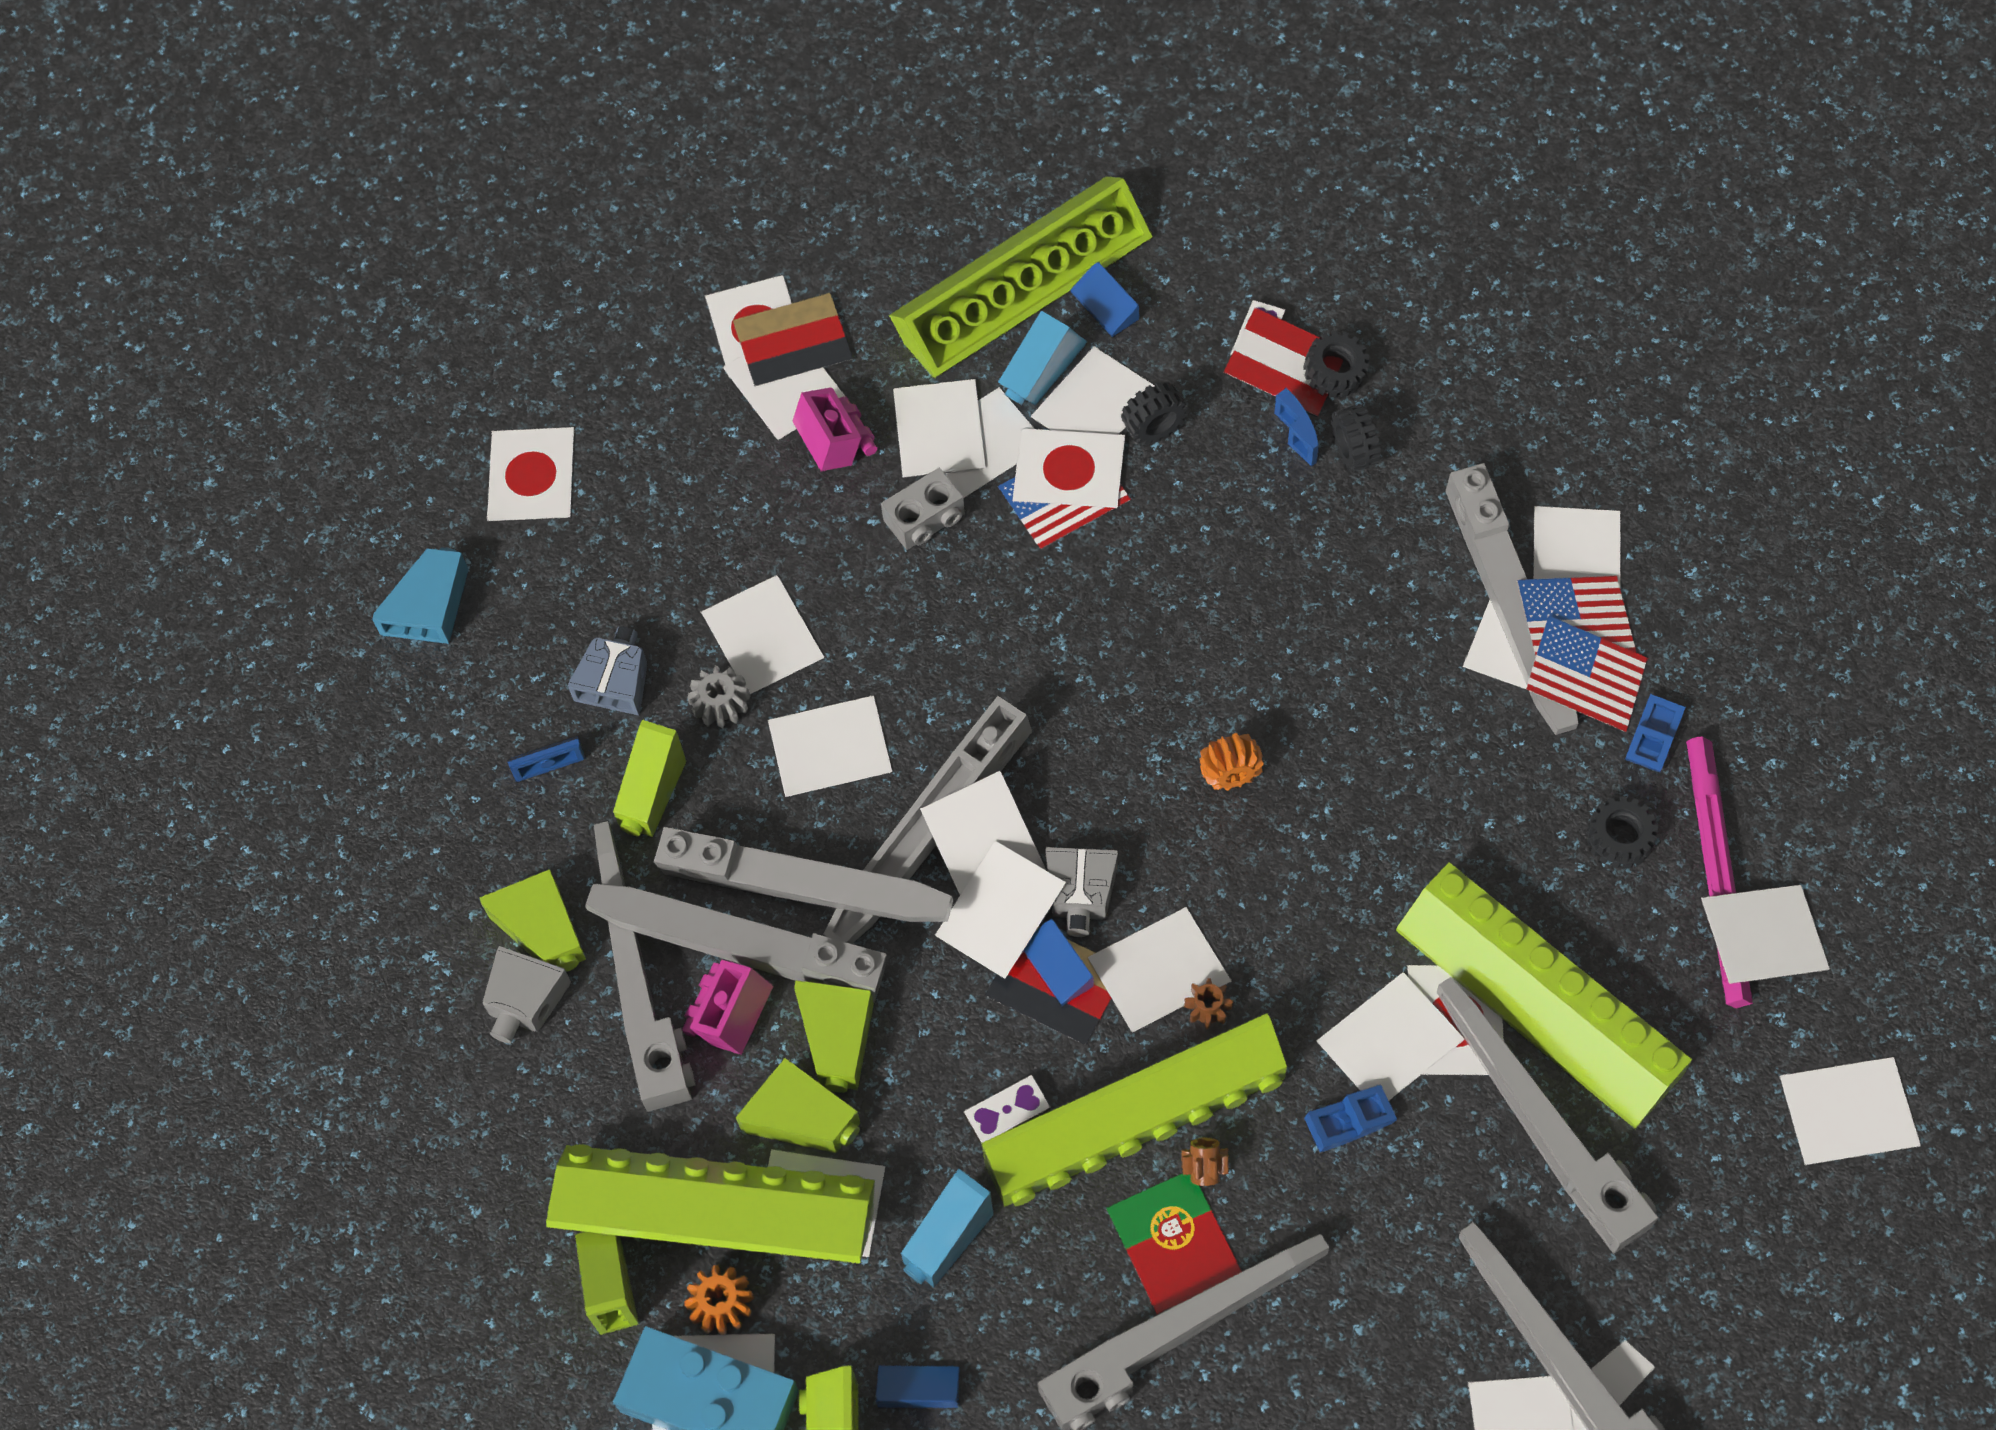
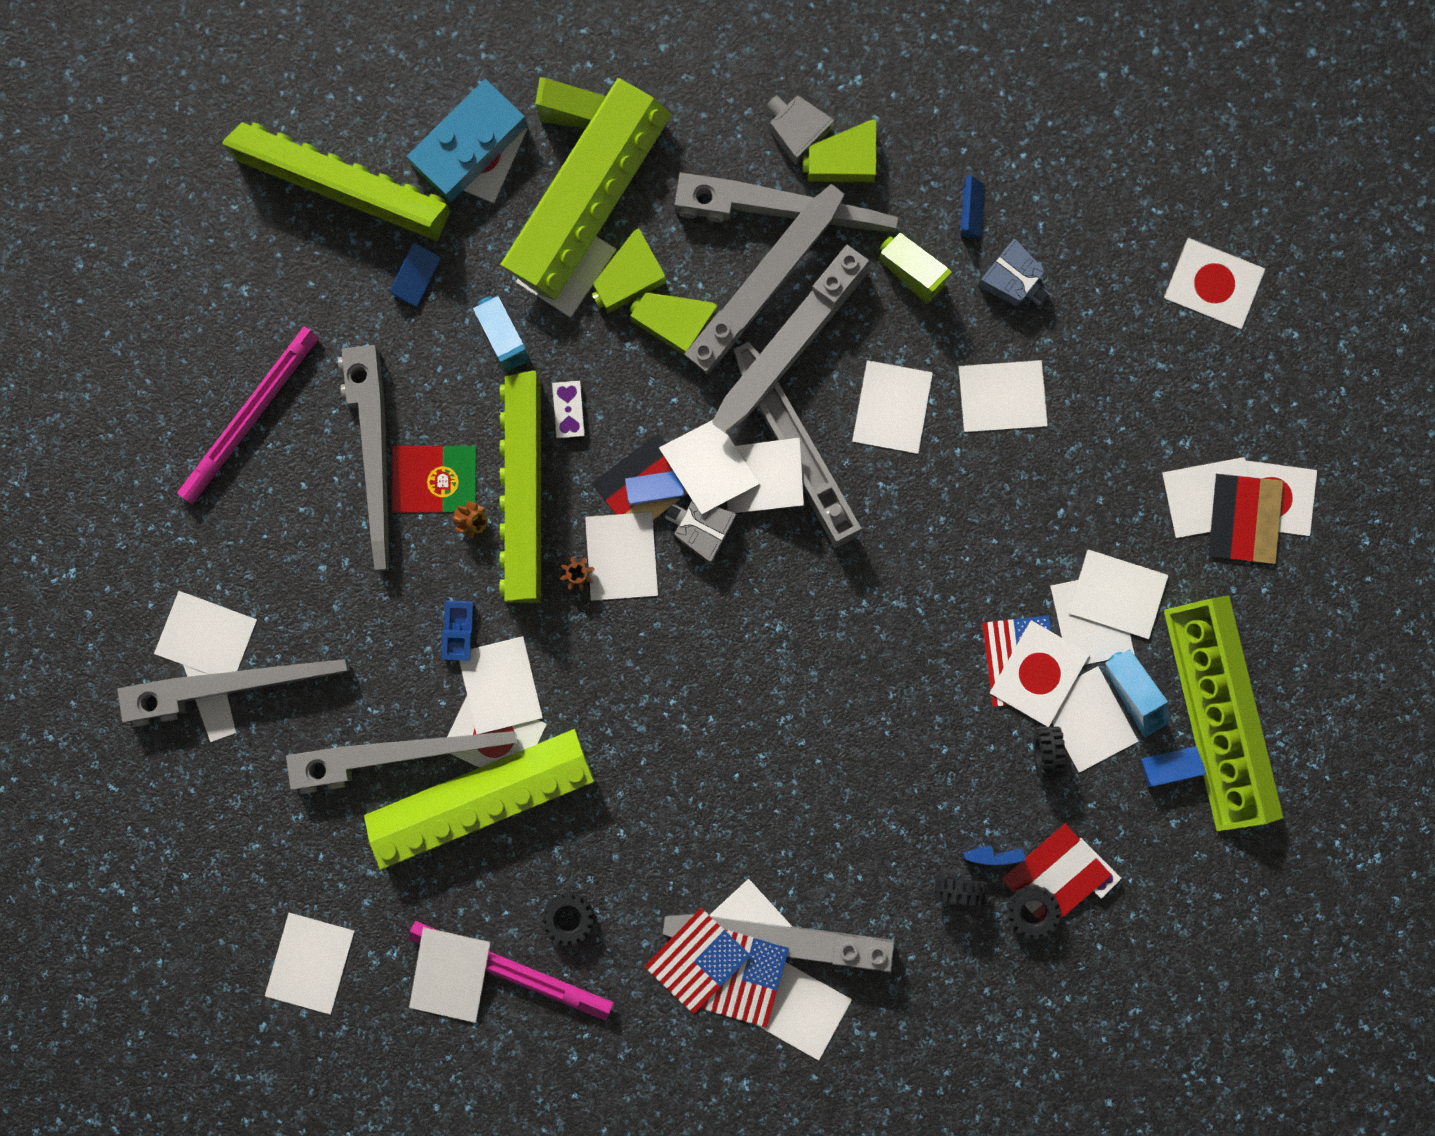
camera: 110 degrees right, 20 degrees up
dark azure slope [372,548,469,644] -> none
dark pink brick [682,960,773,1055] -> none
orange gear [685,1265,754,1335] -> none
light grey gear [687,665,750,729] -> none
dark pink brick [792,387,877,471] -> none
light grey brick [881,467,965,550] -> none
orange gear [1199,733,1264,790] -> none
blue slope [1625,694,1686,772] -> none

